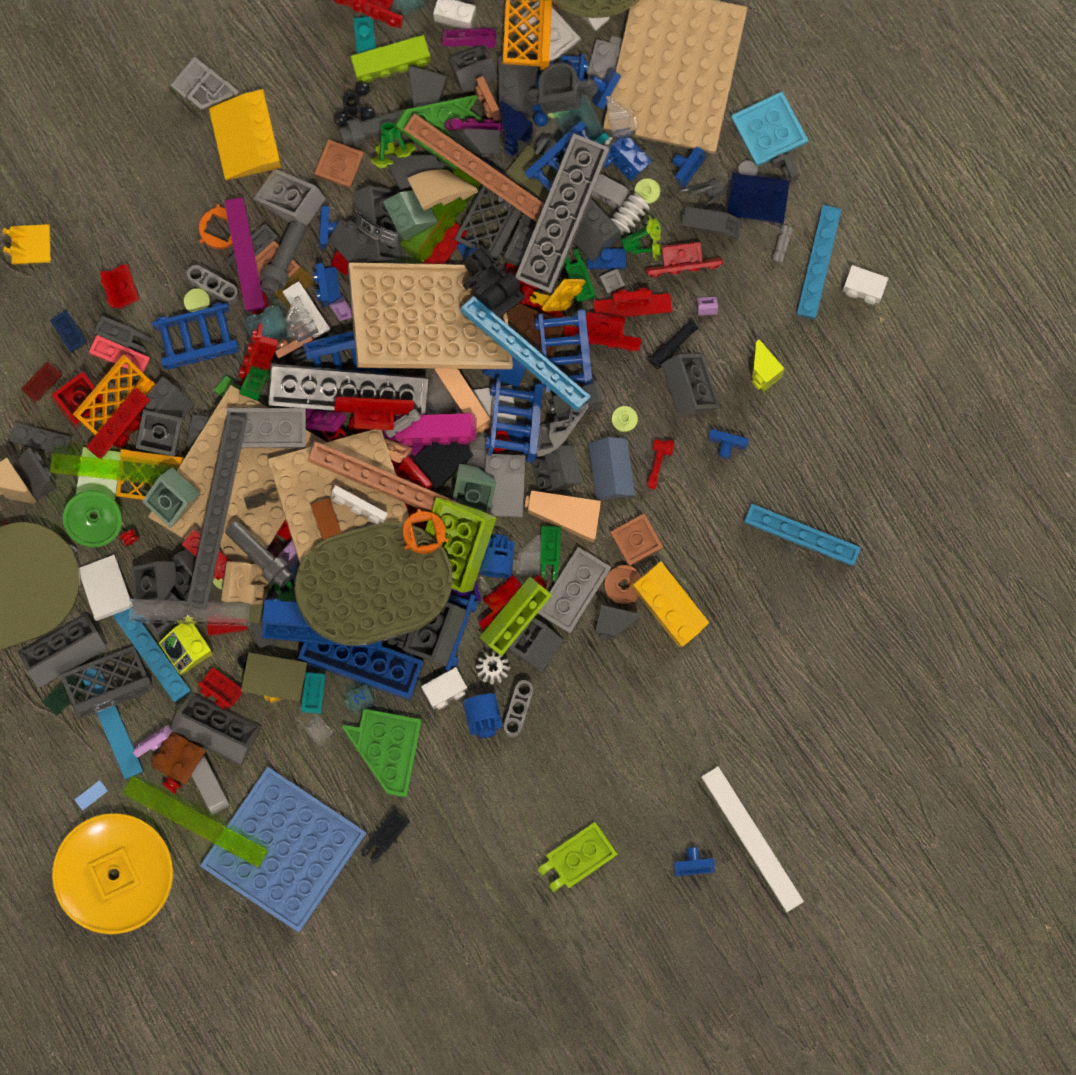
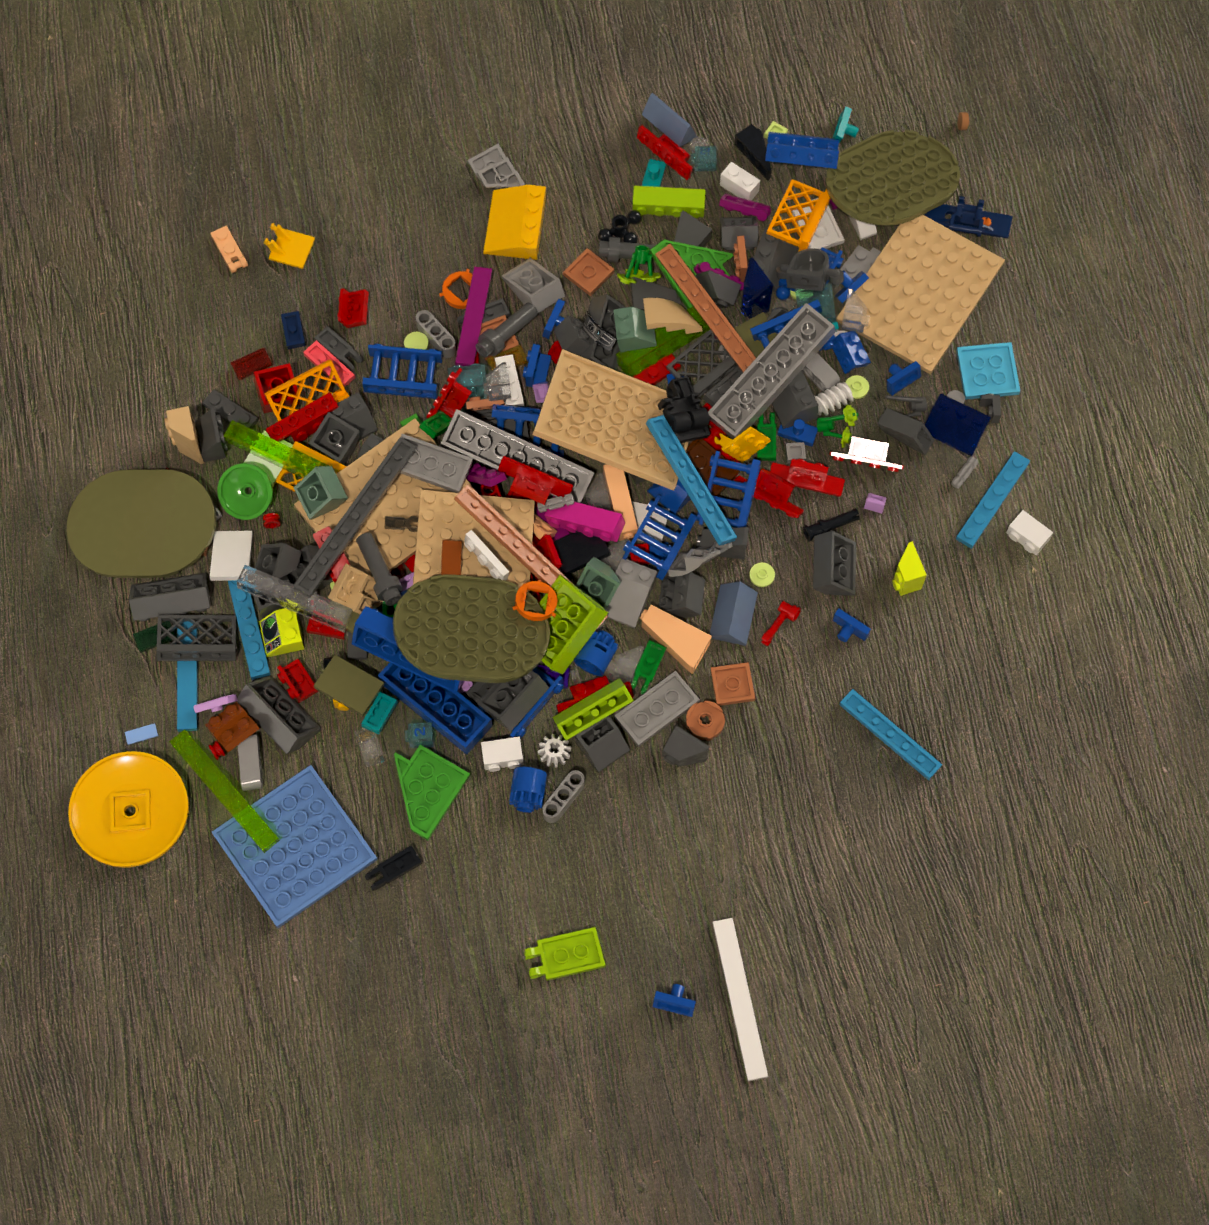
camera: 20 degrees right, 10 degrees down
yellow slope [630,561,709,647] -> none

